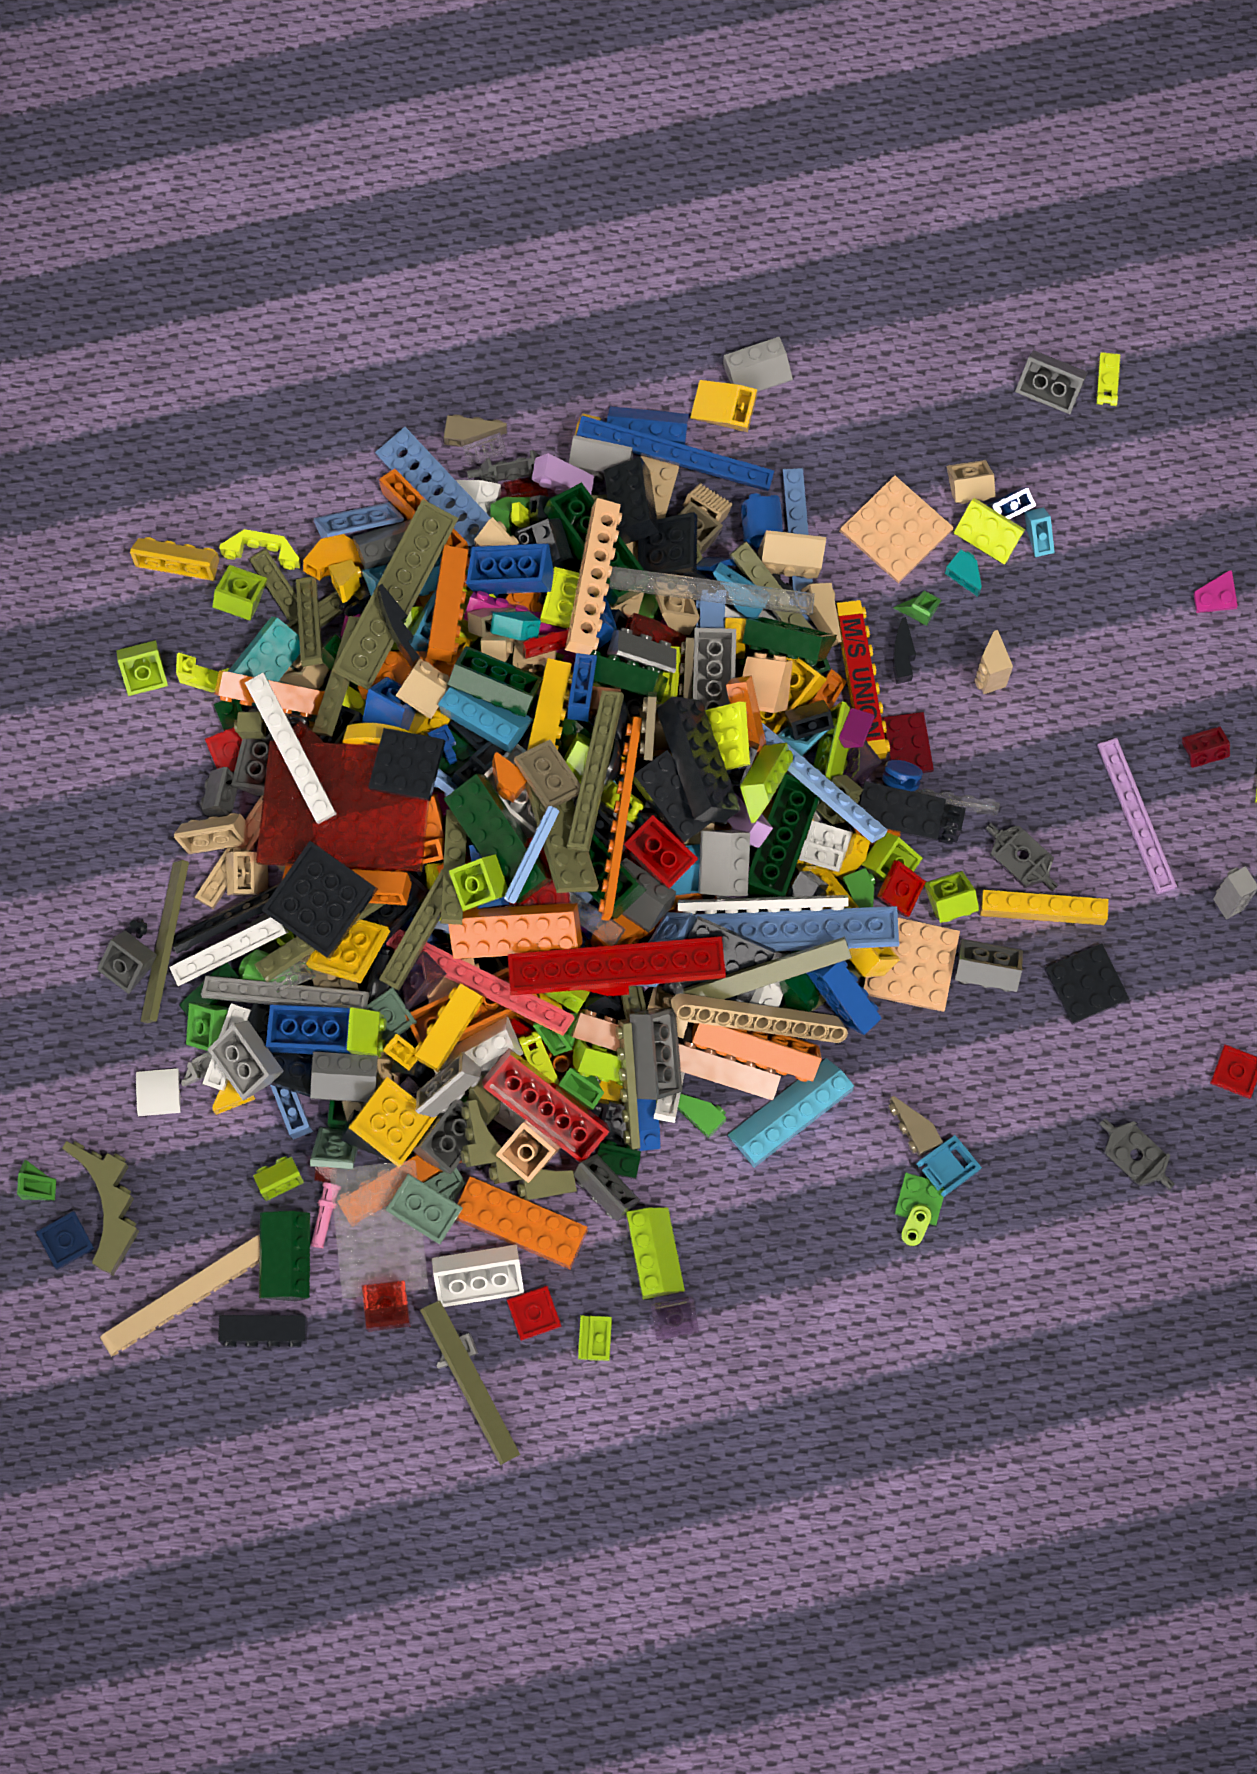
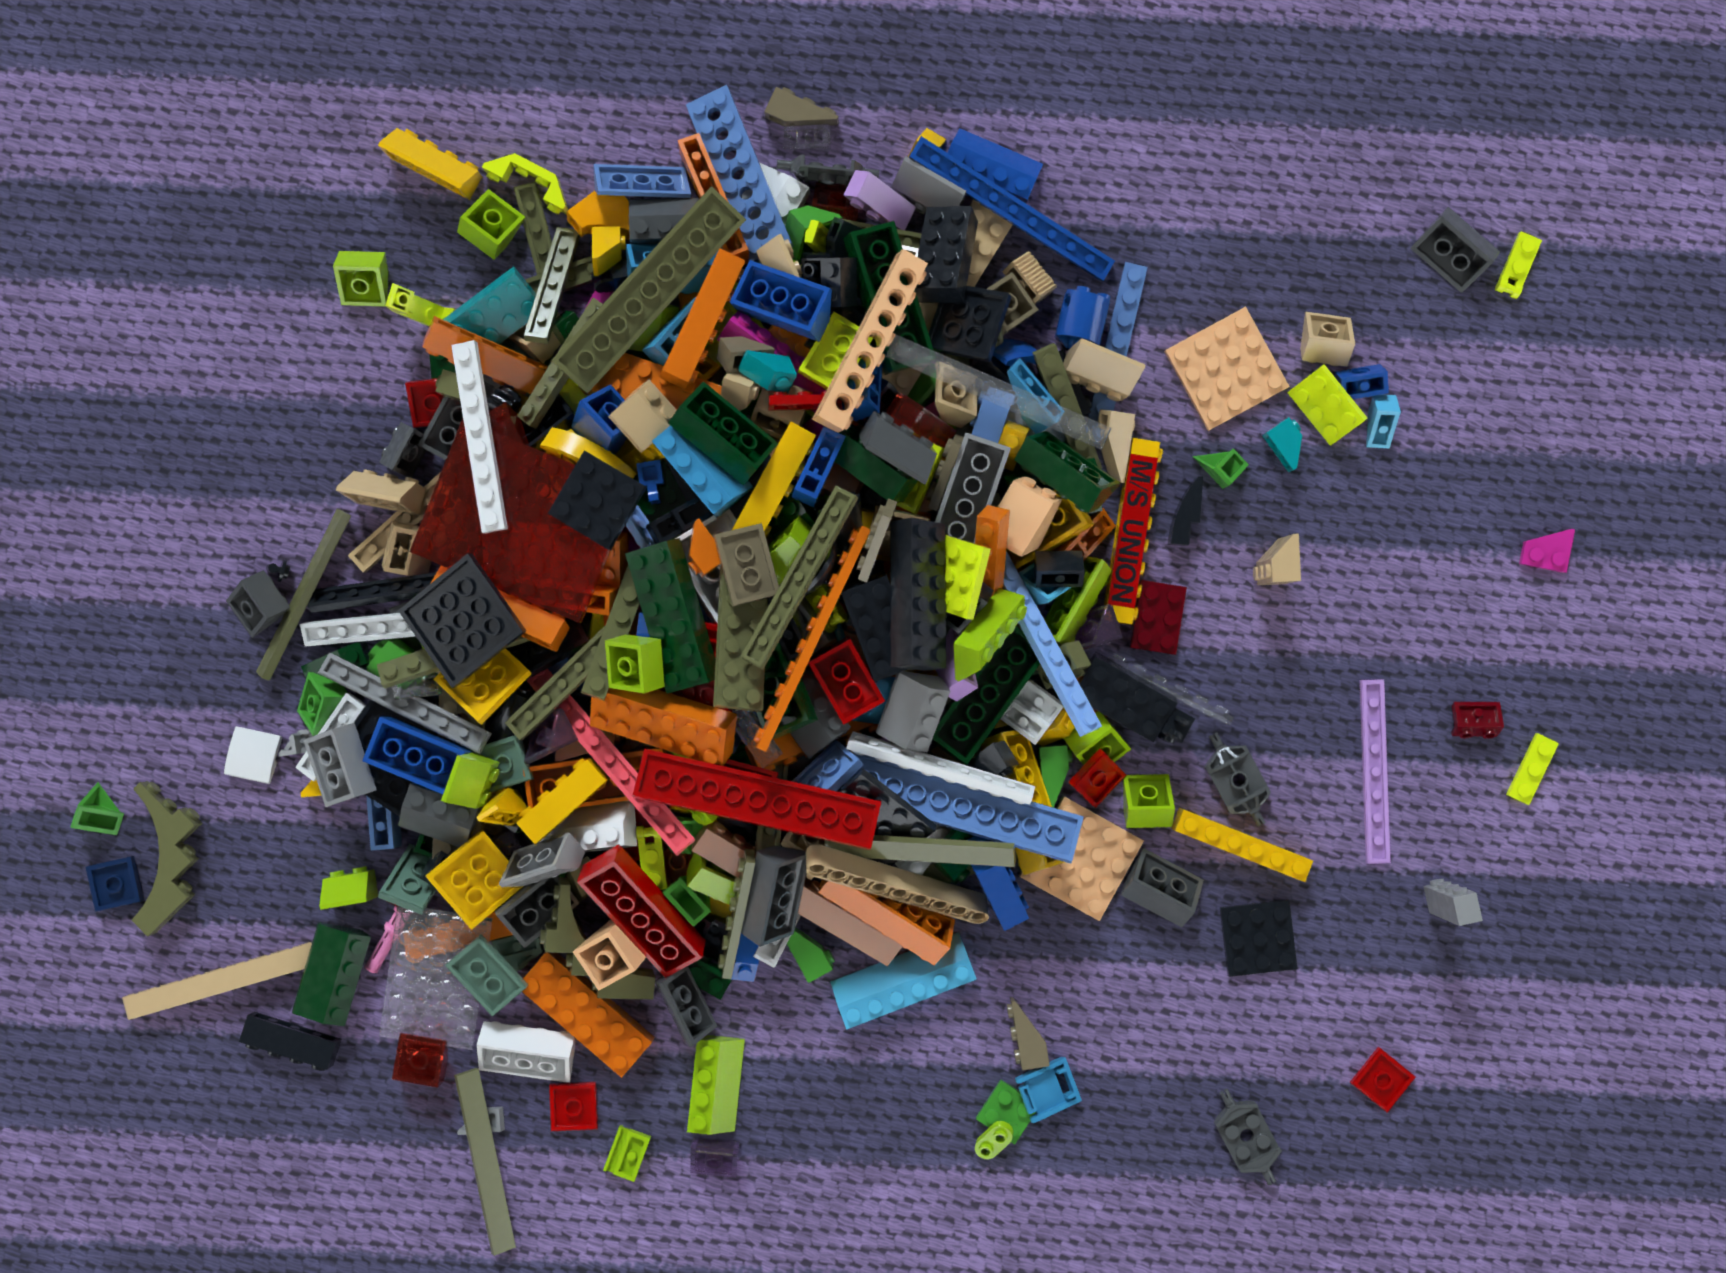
camera: 15 degrees right, 15 degrees up
black slope [377,584,420,668] -> none
light blue axle [504,806,559,904] -> none
yellow slope [690,380,758,432] -> none
light grey slope [723,337,793,392] -> none
magenta slope [839,708,875,748] -> none
blue head [882,760,923,791] -> none

